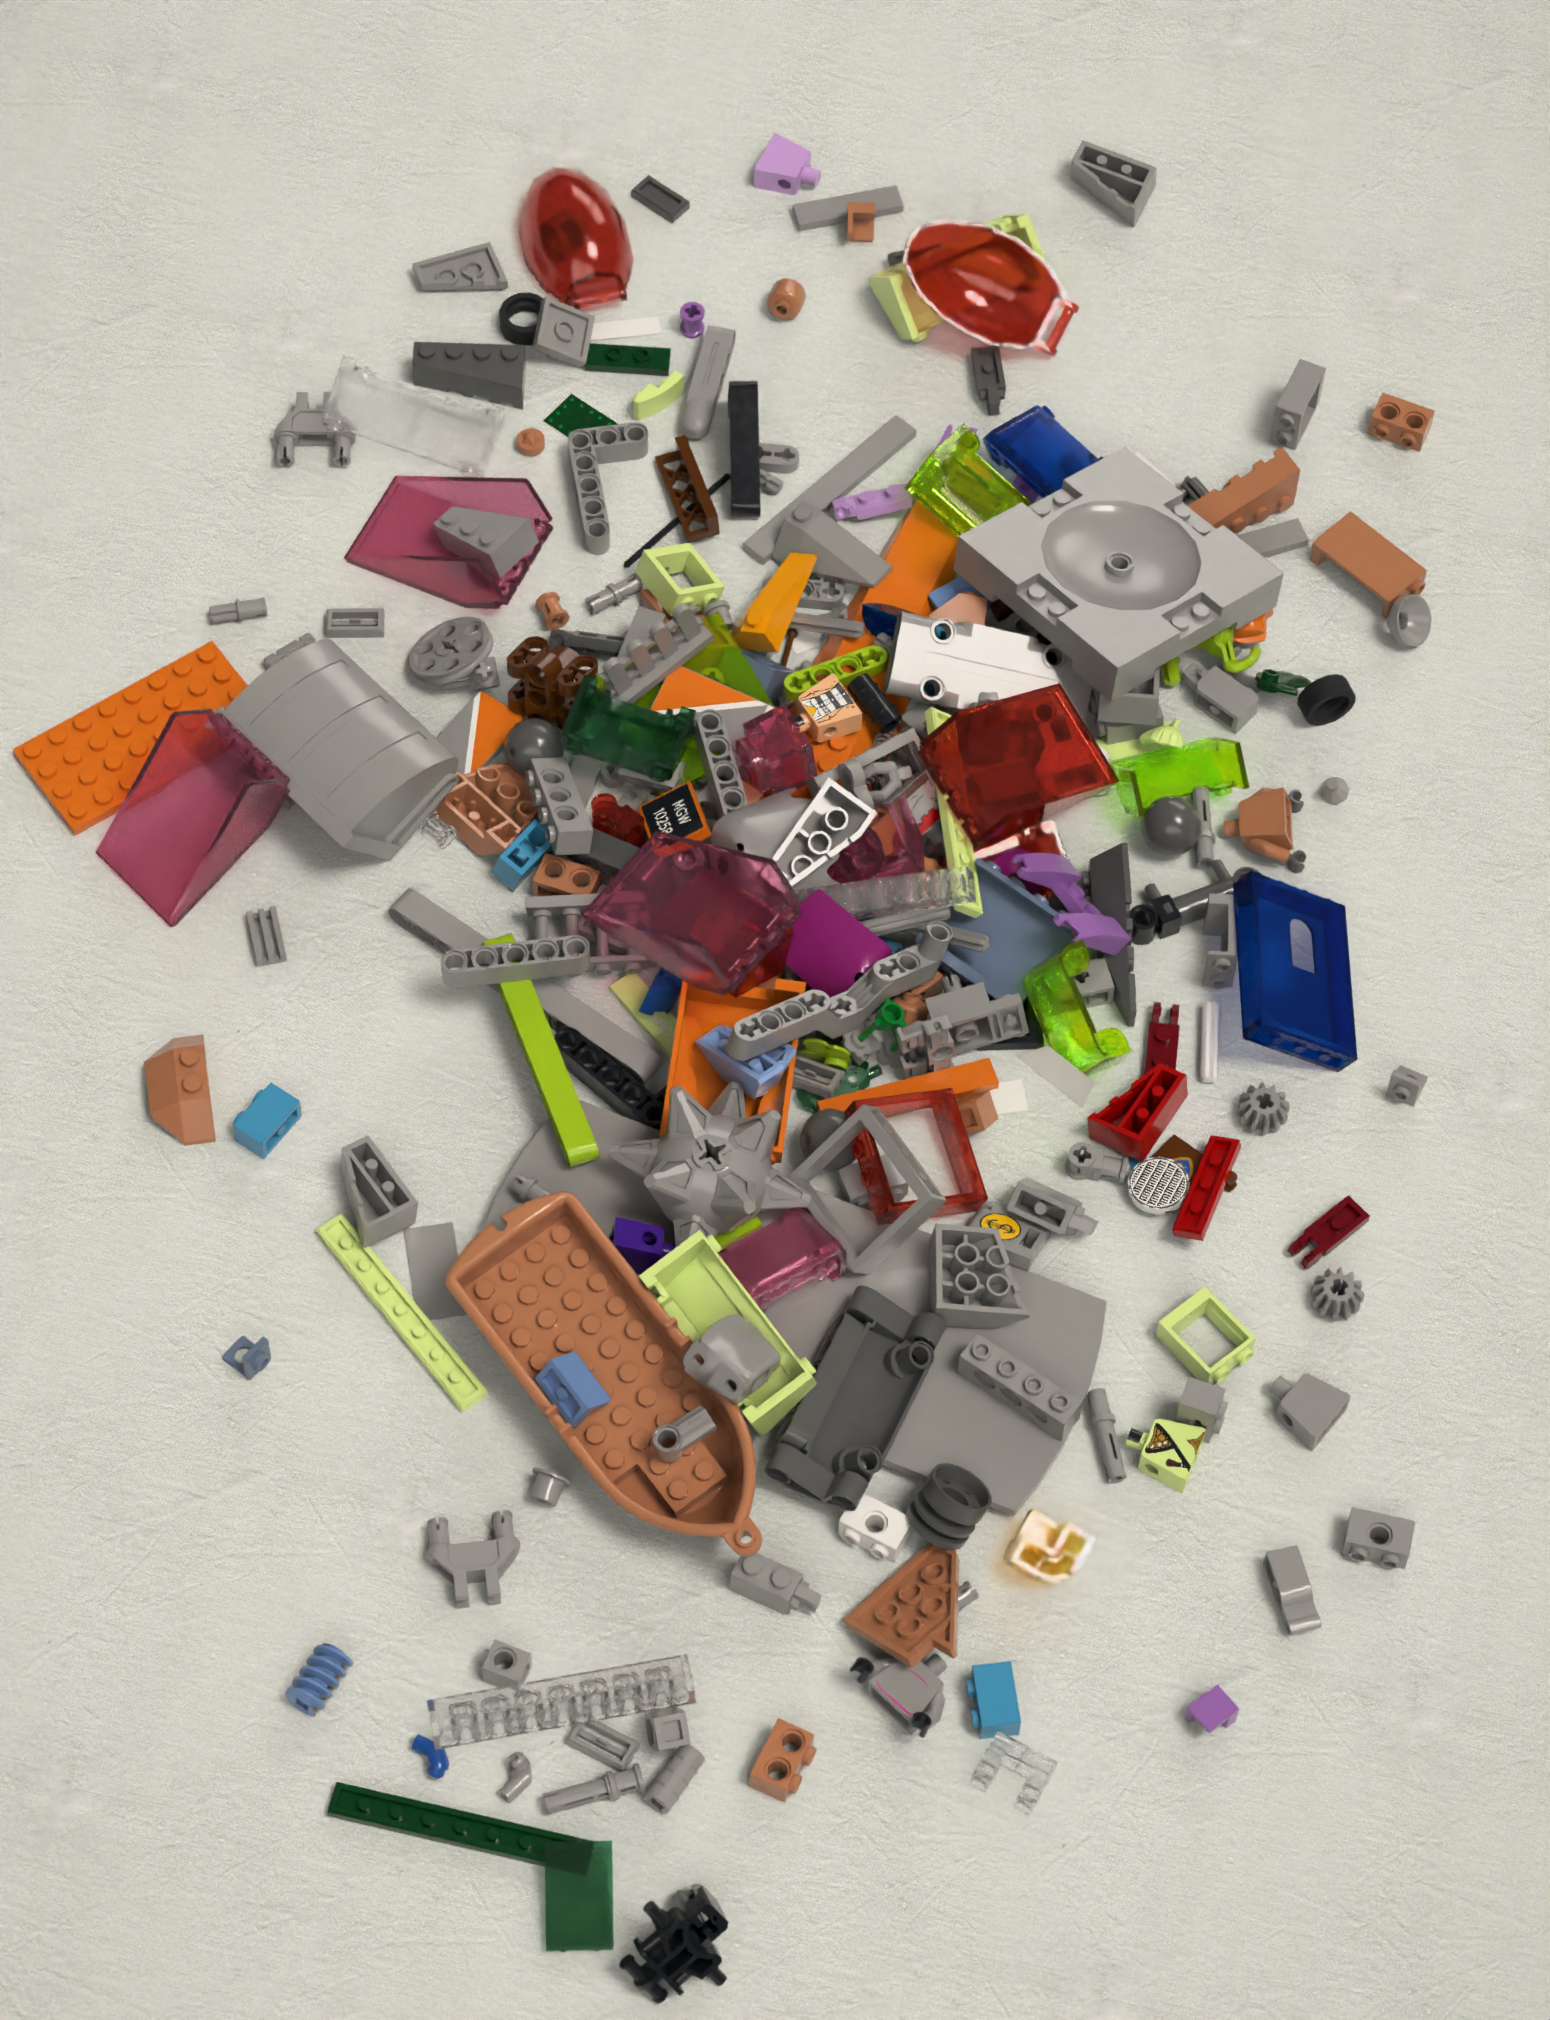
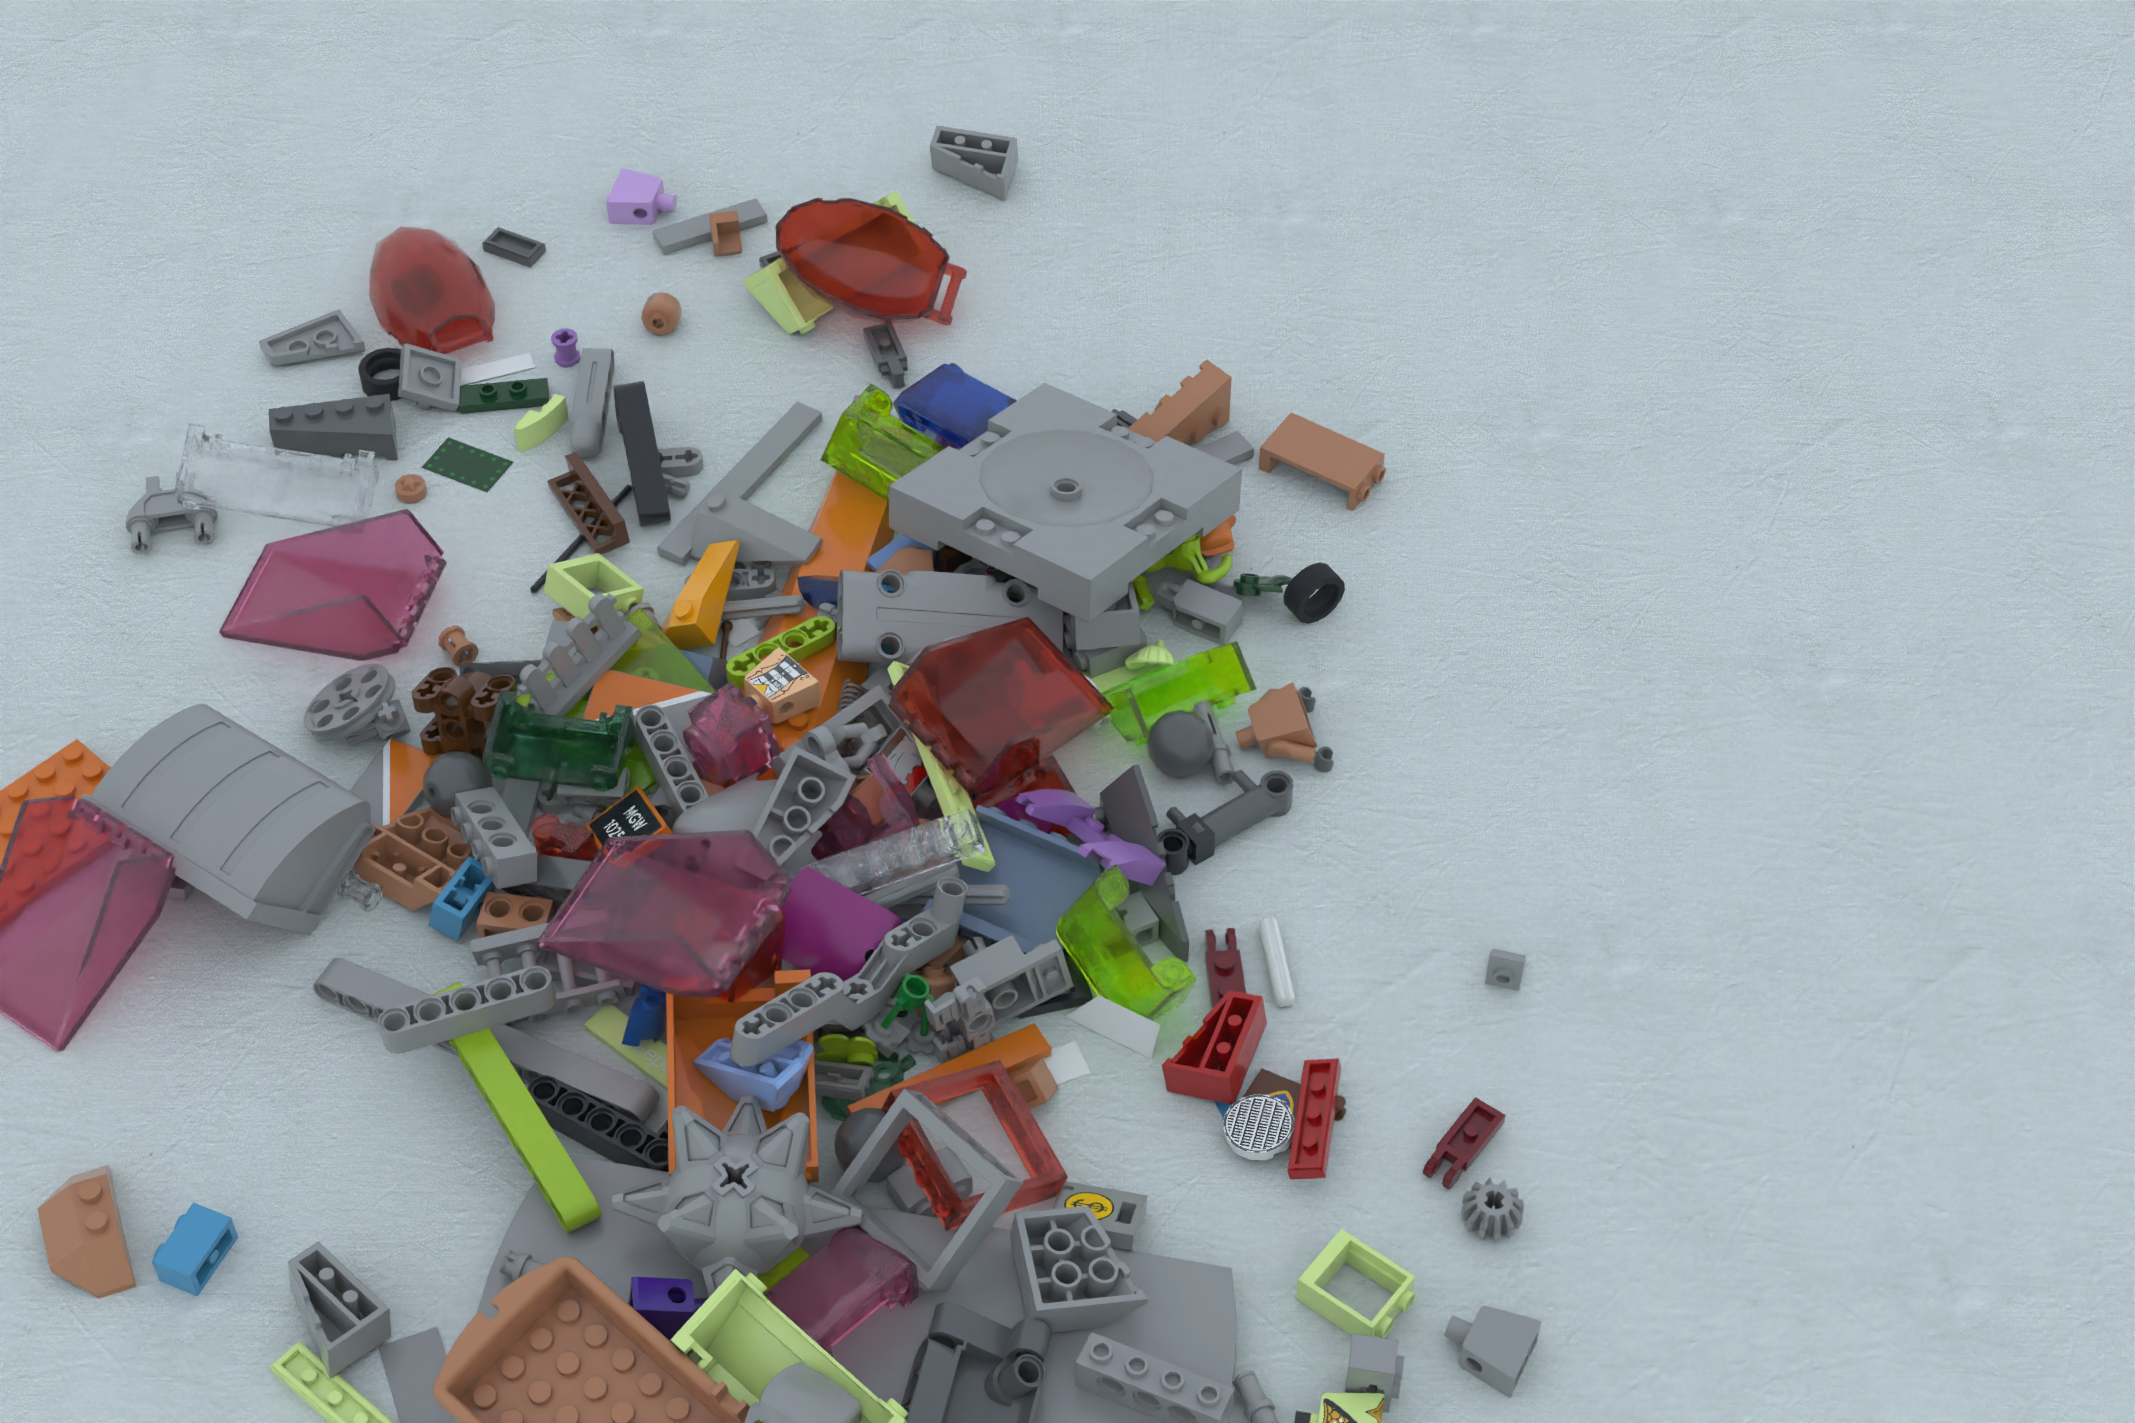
camera: 10 degrees left, 10 degrees down
light grey axle [209,597,268,623] -> none
light grey tile [246,906,287,967] -> none
light grey tile [326,608,385,638] -> none
light grey wedge [433,506,539,578] -> none
light grey beam [568,422,648,555] -> none
light grey pin [585,574,643,615] -> none
lavender hinge [832,483,913,520] -> none
black axle [847,673,902,734] -> none
light grey hinge [1007,1177,1099,1235] -> none
light grey connector [1065,1142,1129,1184] -> none
light grey panel [1202,893,1239,989] -> none
clear blue panel [1233,871,1358,1072] -> none
light grey gear [1237,1082,1290,1136] -> none
light grey window [1269,359,1326,450] -> none
light grey rock [1321,777,1350,805] -> none
nougat brick [1368,392,1435,452] -> none
light grey piece [1387,594,1431,647] -> none

